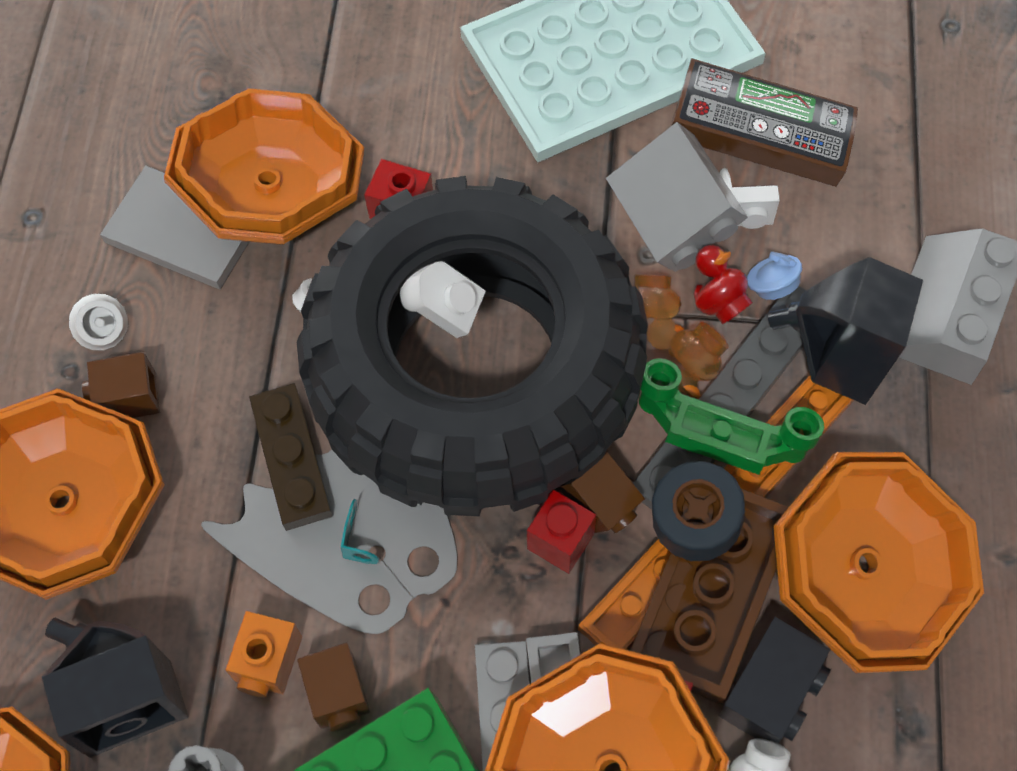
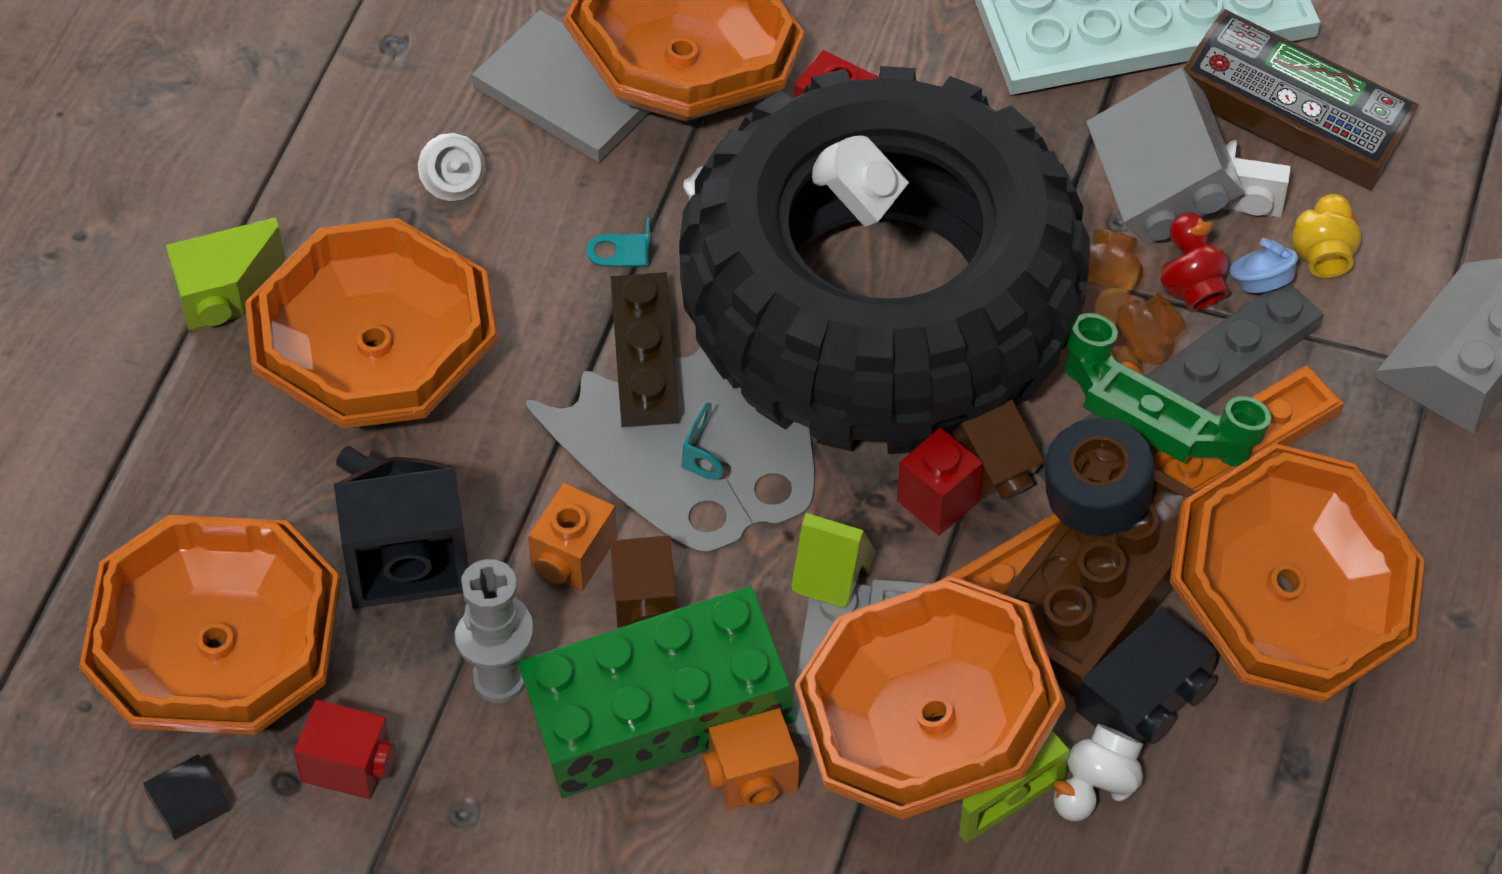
camera: 10 degrees right, 10 degrees down
reddish brown brick [82,351,160,418] -> none
black piece [768,257,923,405] -> none
none -> teal piece [586,217,651,267]
none -> lime slope [791,513,876,608]
none -> yellow animal [1291,194,1362,278]

